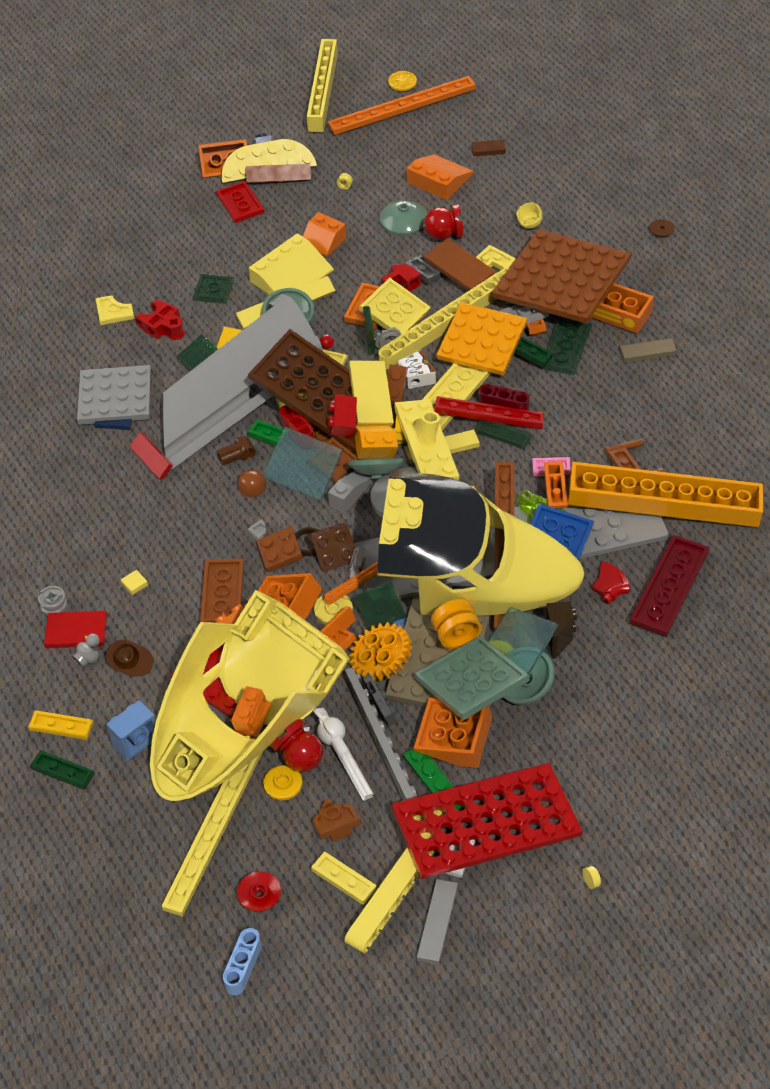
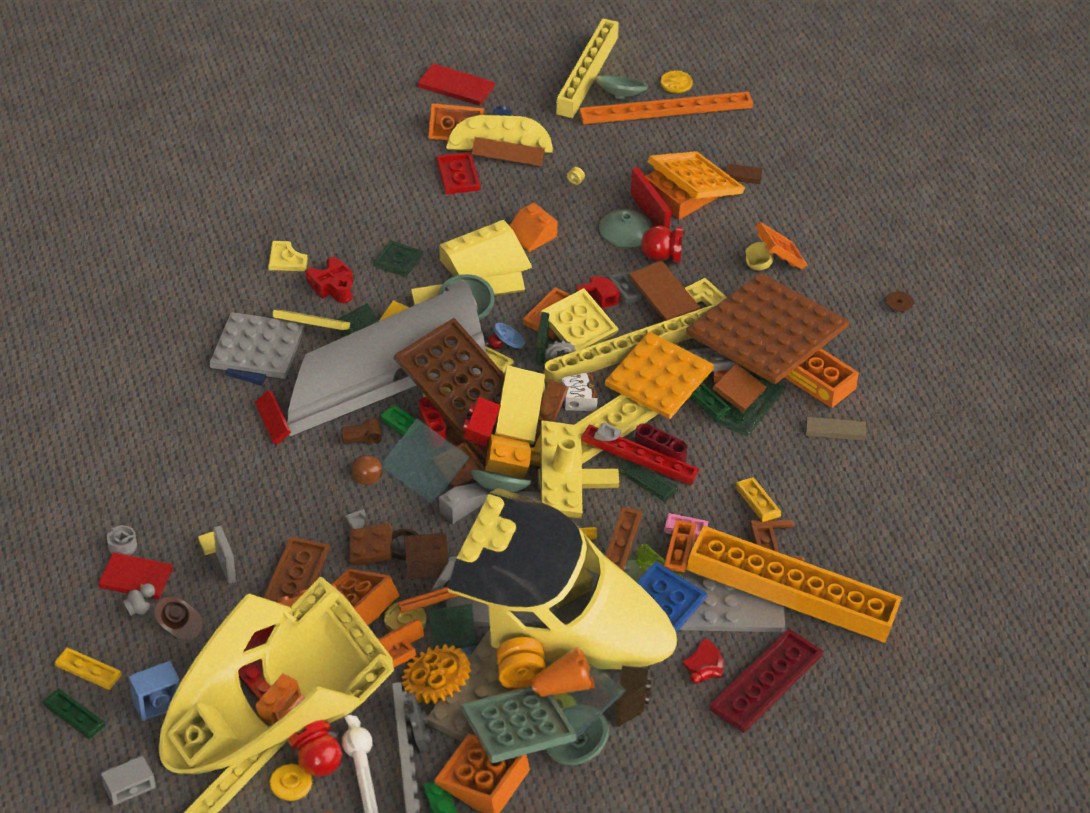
camera: 10 degrees right, 5 degrees down
none -> light grey brick [101,756,156,805]
none -> light grey tile [213,526,236,584]
none -> light yellow tile [273,310,350,330]
none -> red tile [418,63,495,106]
none -> medium blue wheel [493,323,525,349]
none -> orange cone [531,647,595,697]
none -> light grey tile [594,422,621,441]
none -> sand green dish [596,75,648,99]
none -> red tile [630,167,671,229]
none -> light orange plate [647,152,745,199]
none -> dark orange tile [713,363,766,412]
none -> yellow tile [735,477,781,522]
none -> orange plate [755,222,808,269]

